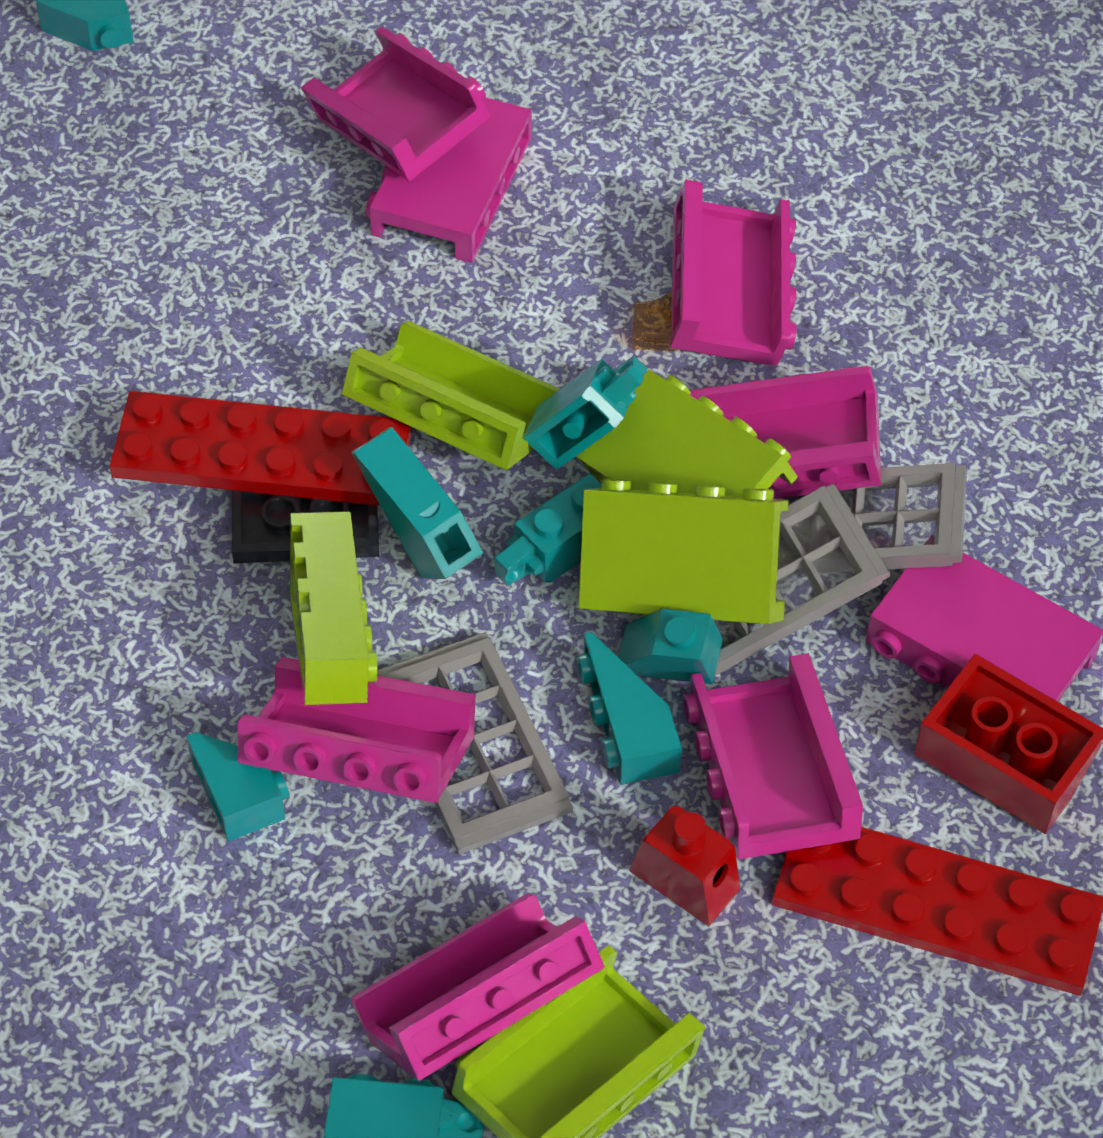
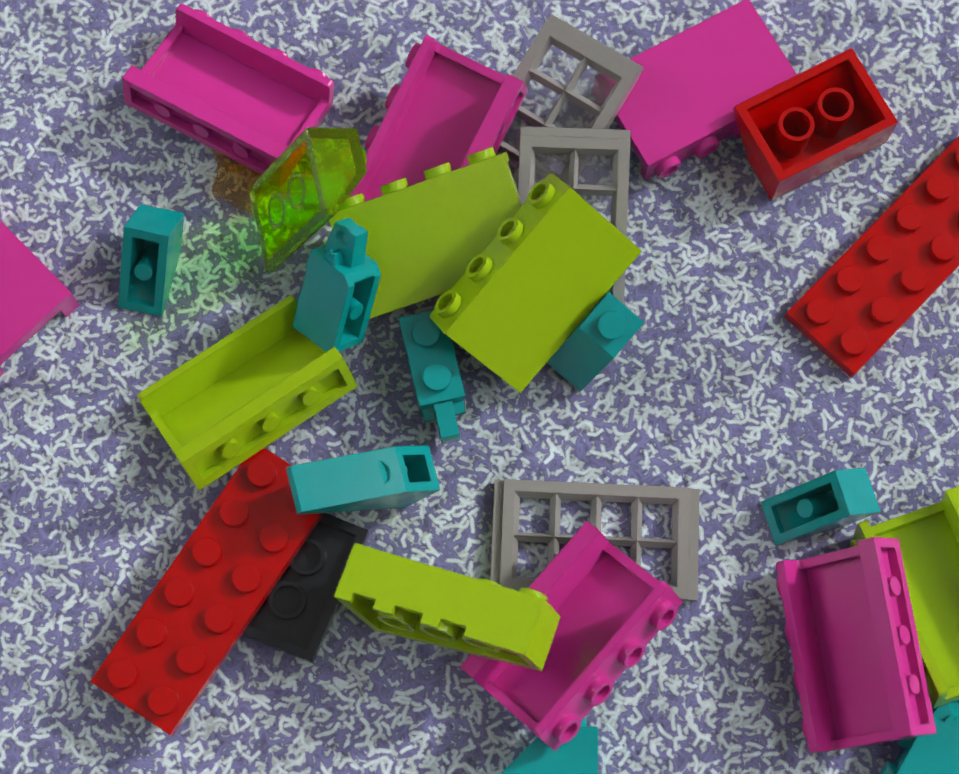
camera: 65 degrees left, 20 degrees up
teal slope [576,632,682,785] -> none
red torso [629,805,740,927] -> none
dark pink panel [683,653,863,860] -> none
none -> teal slope [118,204,184,317]
none -> clear neon green slope [249,127,367,272]
none -> teal slope [761,467,881,546]

